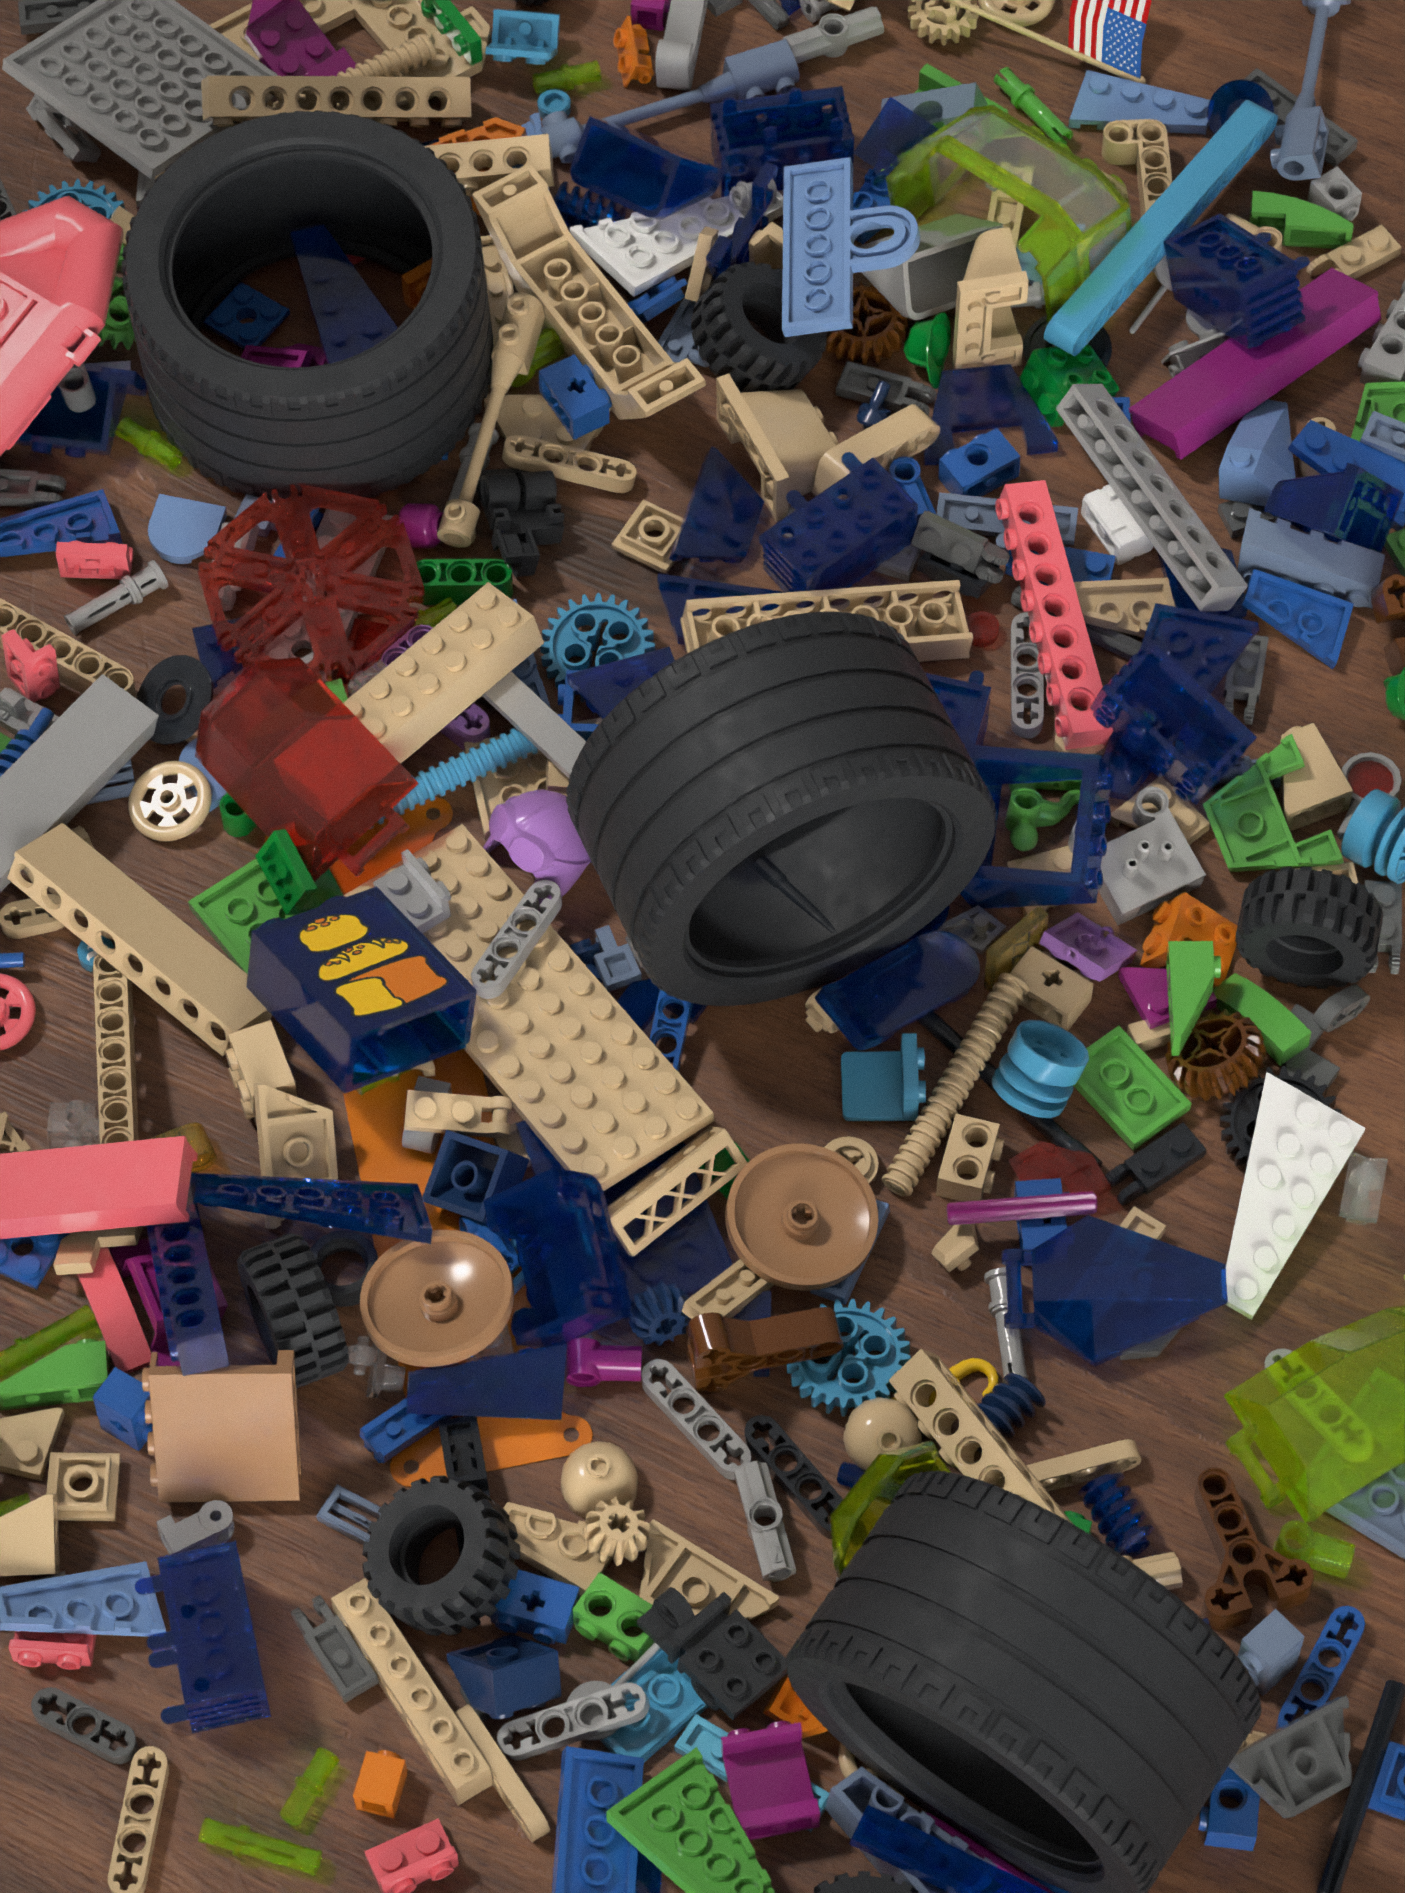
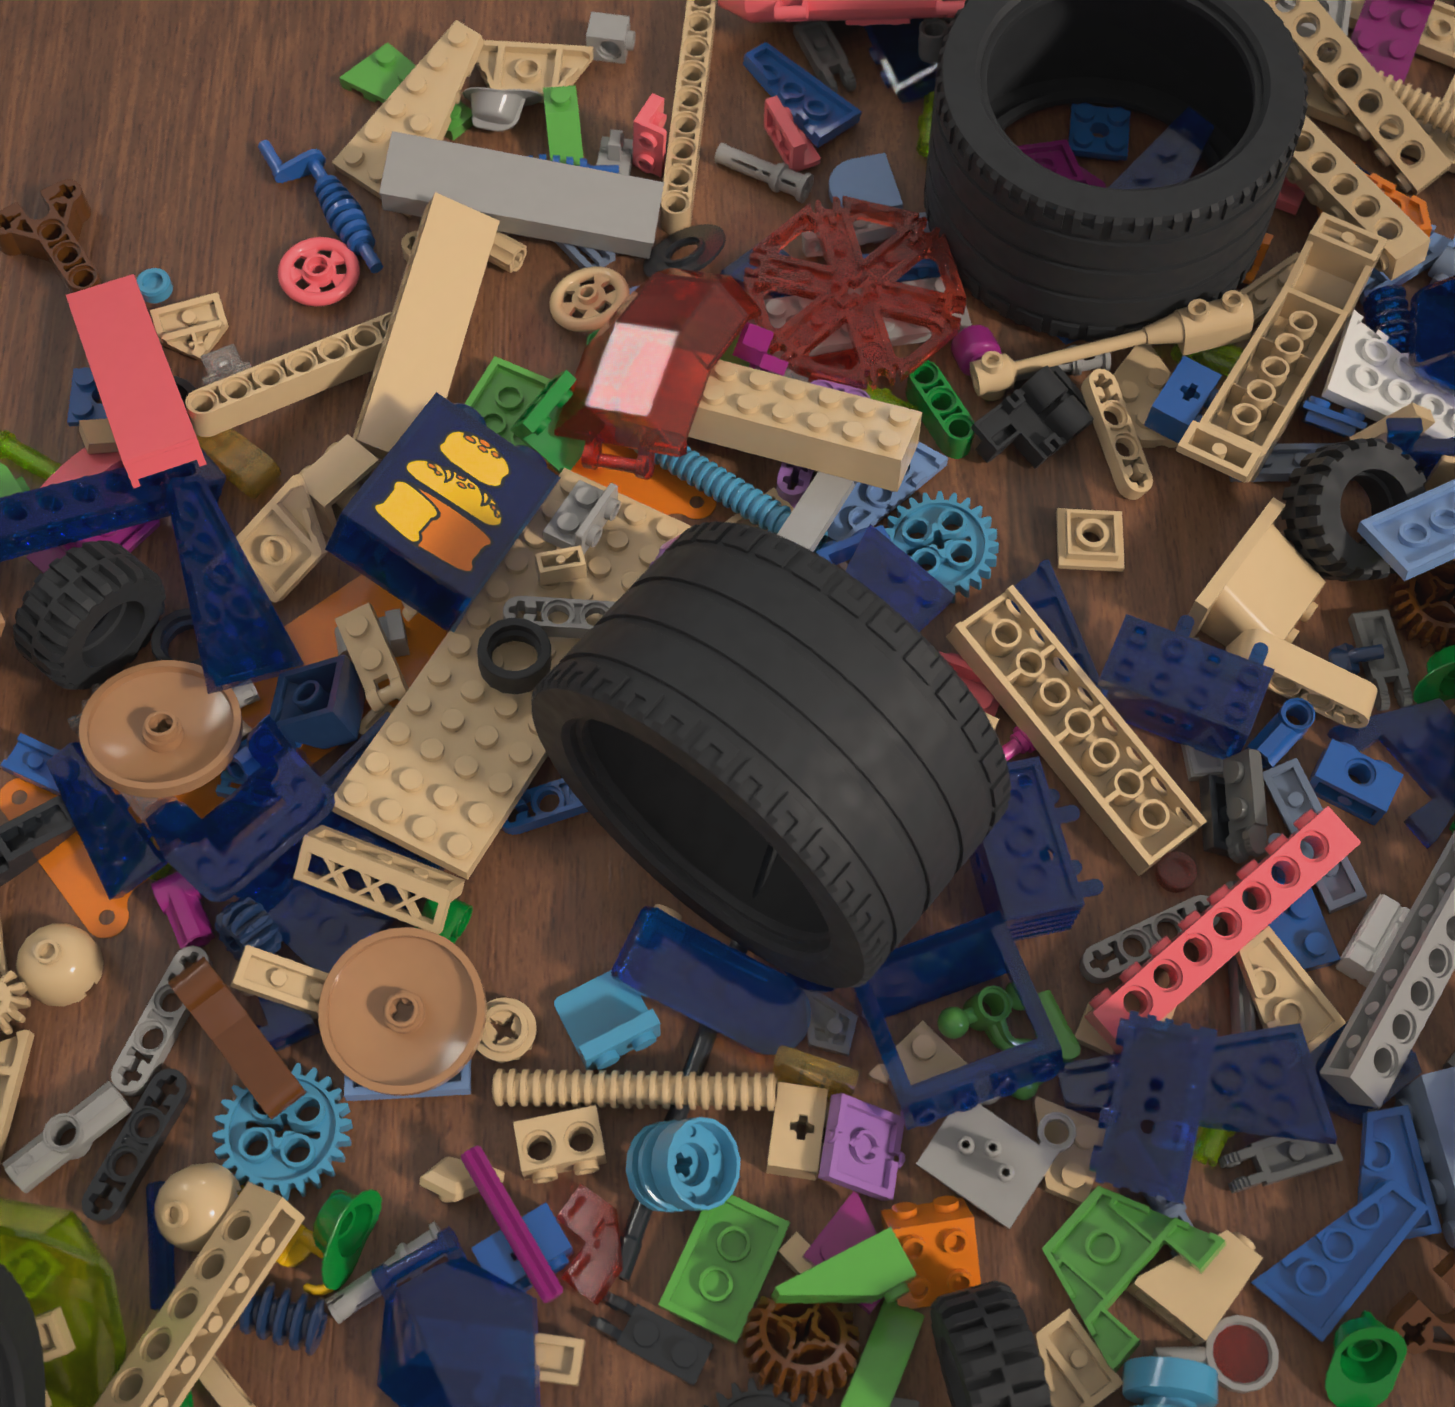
camera: 60 degrees right, 5 degrees up
clear blue wing [669,446,765,563] -> none
none -> green piece [313,1189,382,1290]
none -> black tyre [477,617,552,694]
none -> tan piece [535,545,586,586]
none -> magenta bracket [732,322,789,376]
none -> blue wing [1251,1179,1429,1342]

